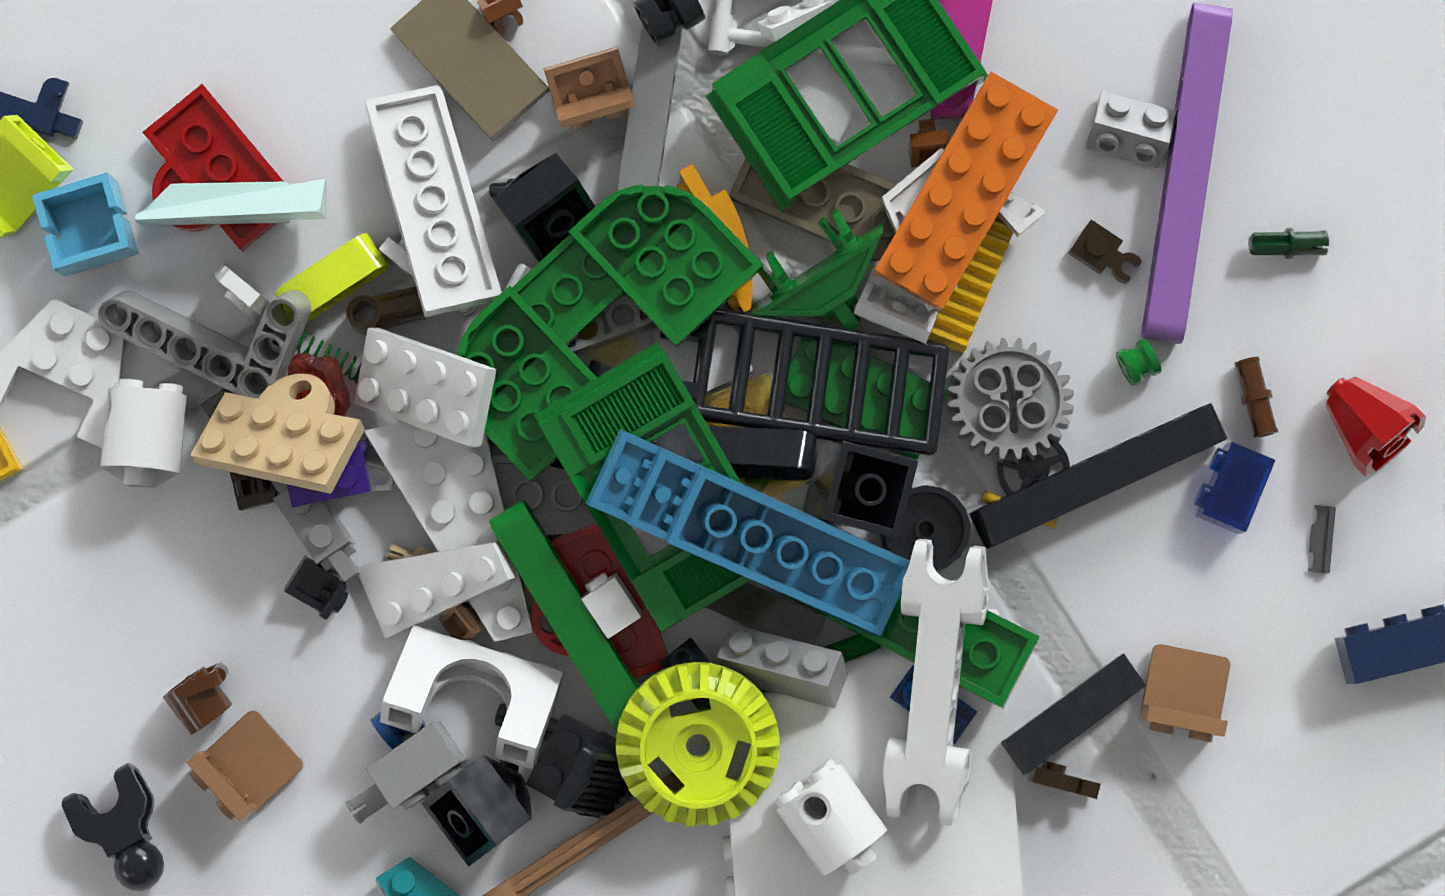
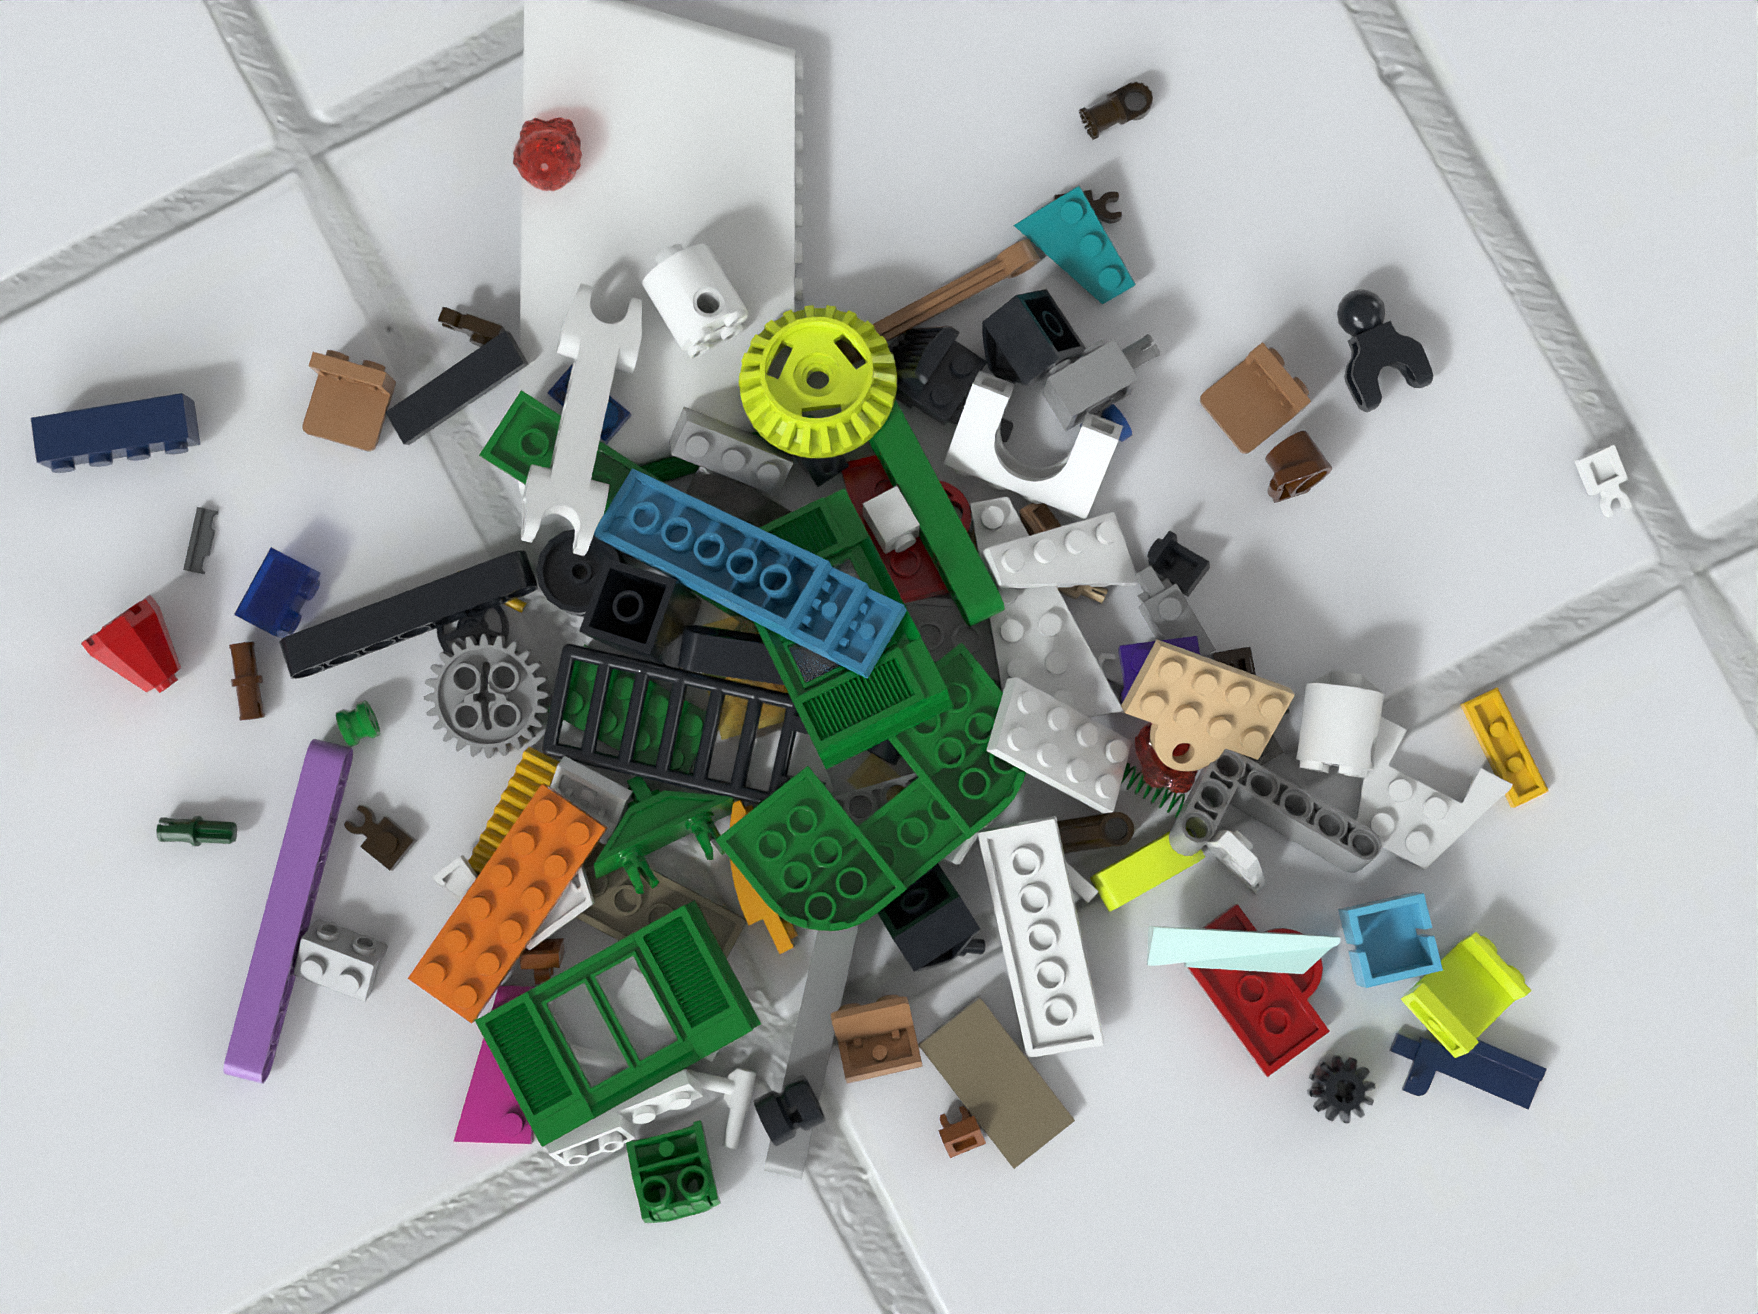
camera: 175 degrees left, 0 degrees up
none -> black gear [1307,1055,1376,1123]

